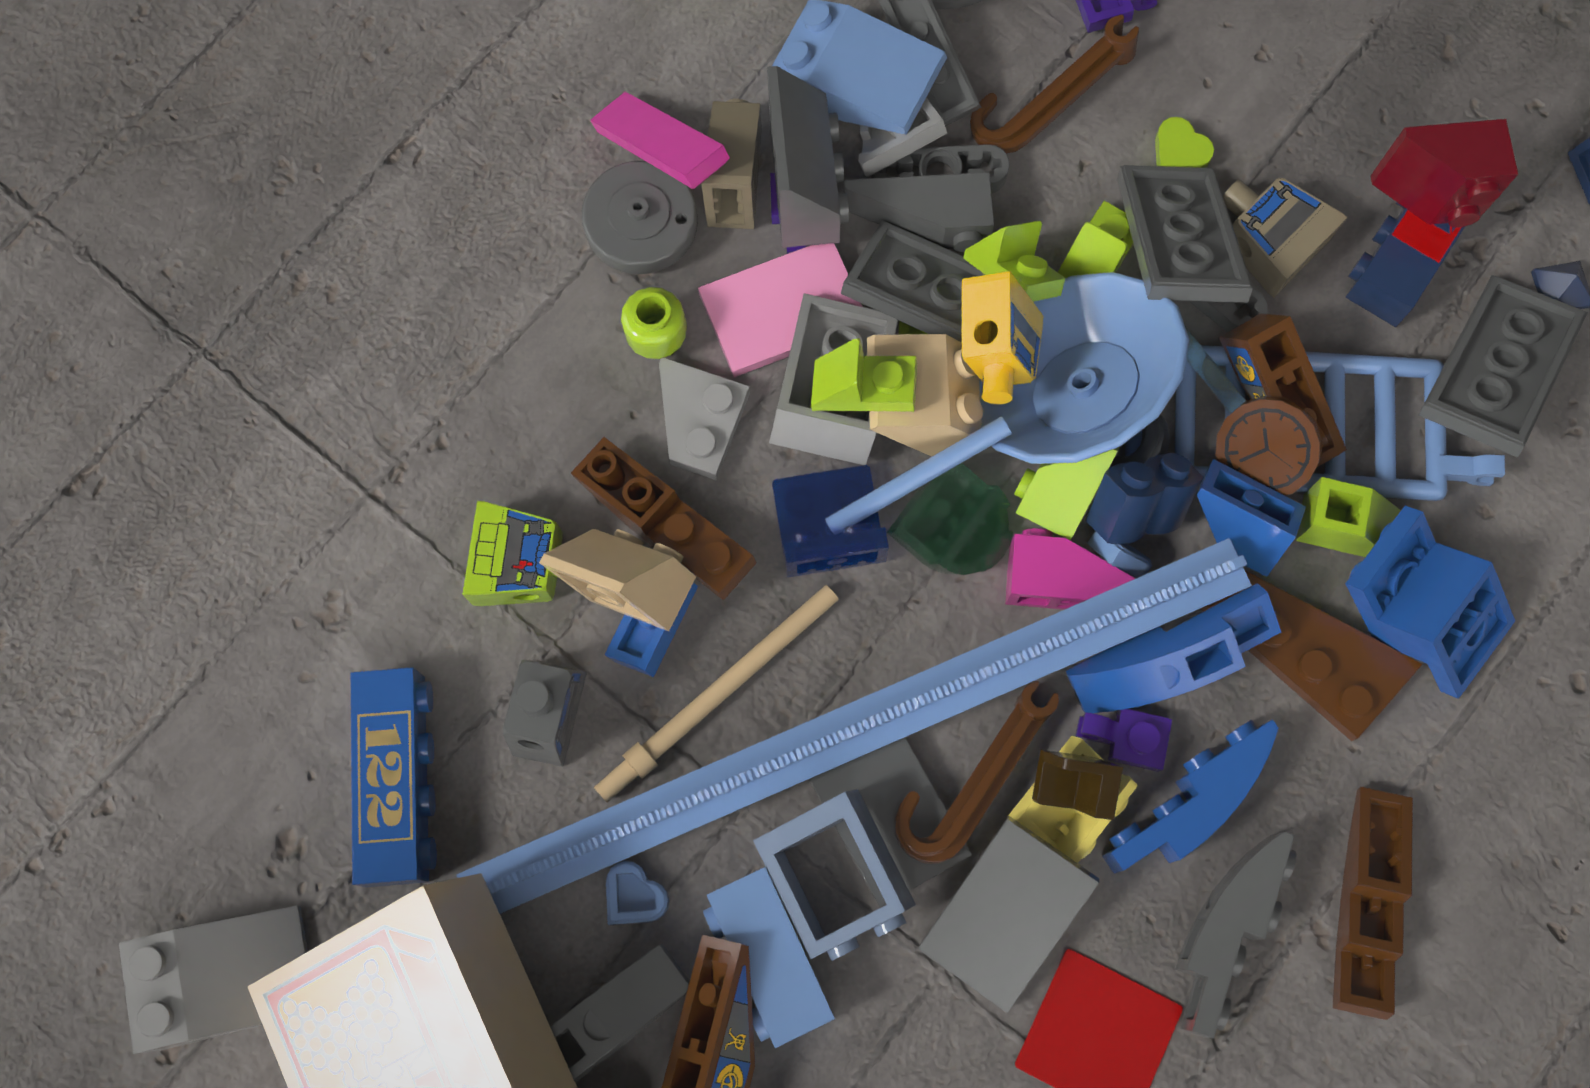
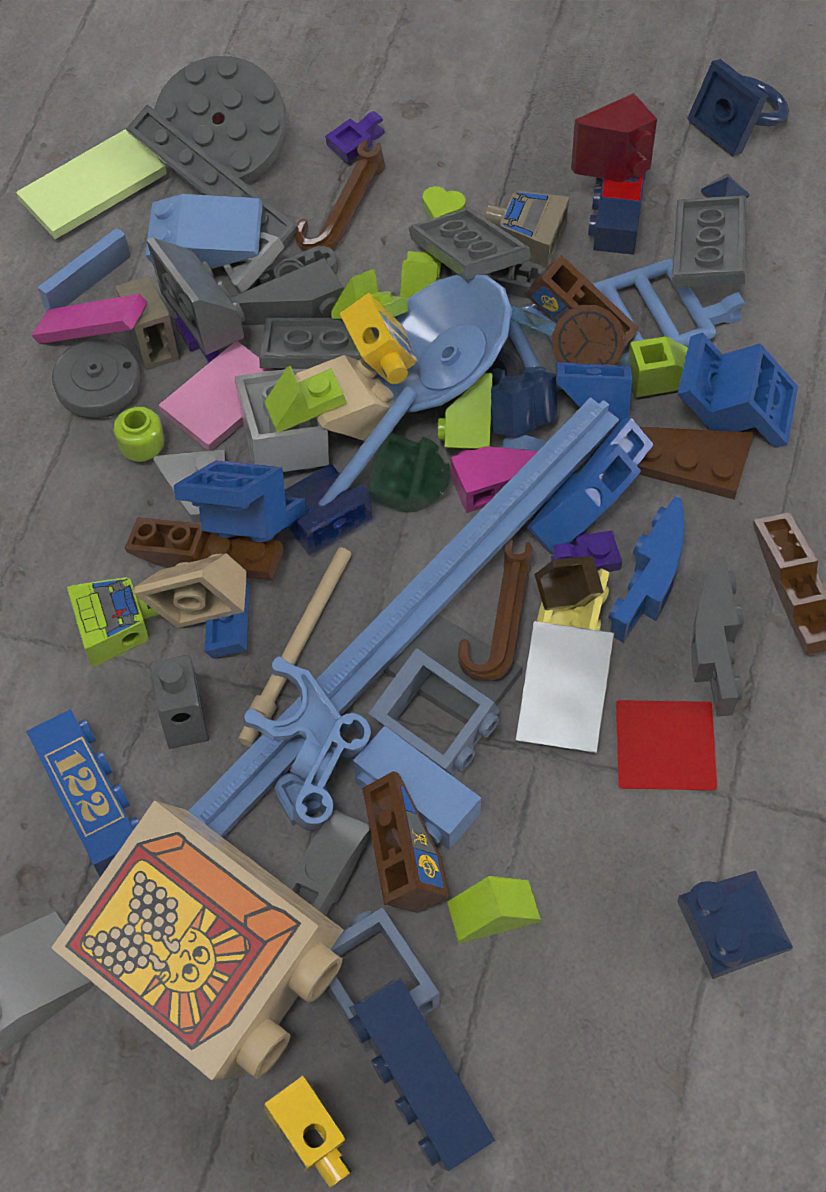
camera: 25 degrees left, 15 degrees down
none -> medium blue tile [38,228,131,311]
none -> blue bracket [174,460,307,542]
none -> medium blue piece [244,657,371,831]

